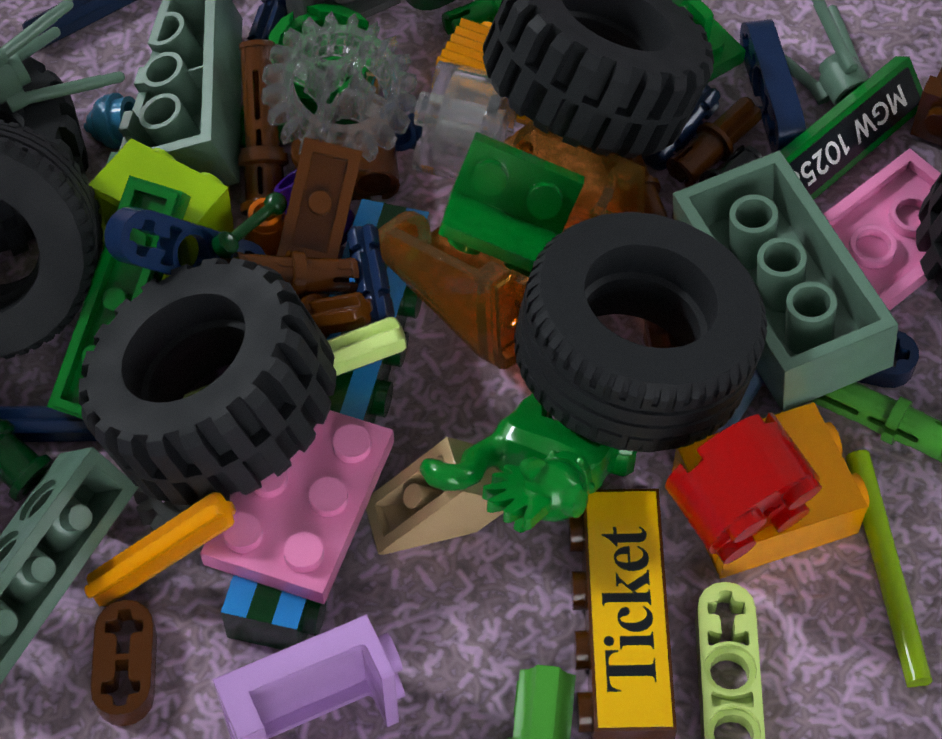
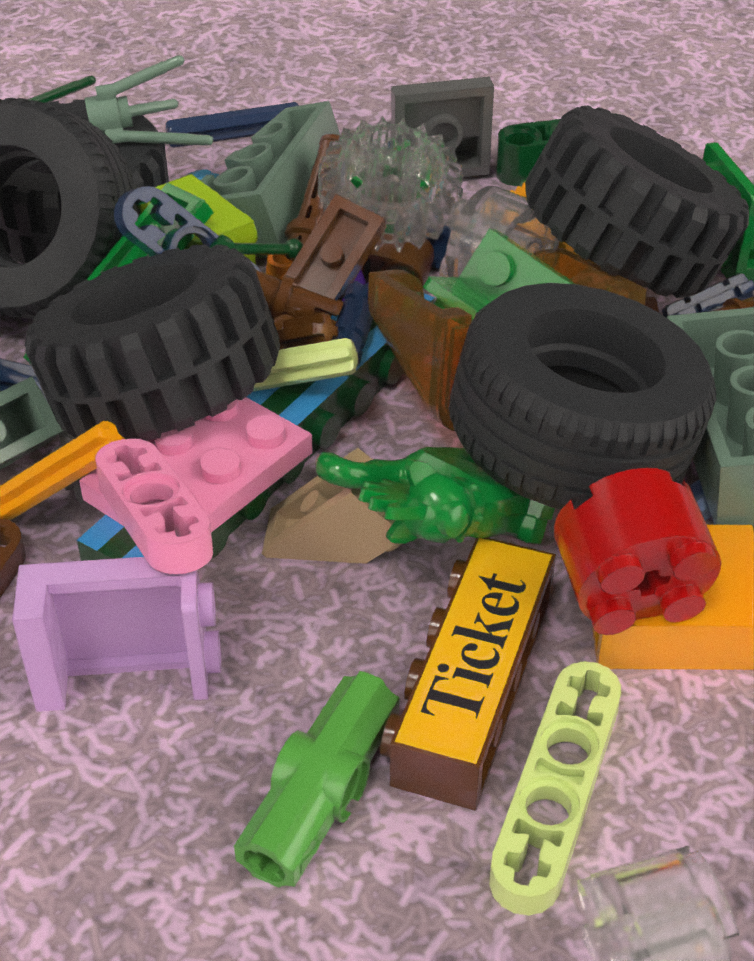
camera: 20 degrees right, 15 degrees down
none -> bright pink beam [95,439,213,574]

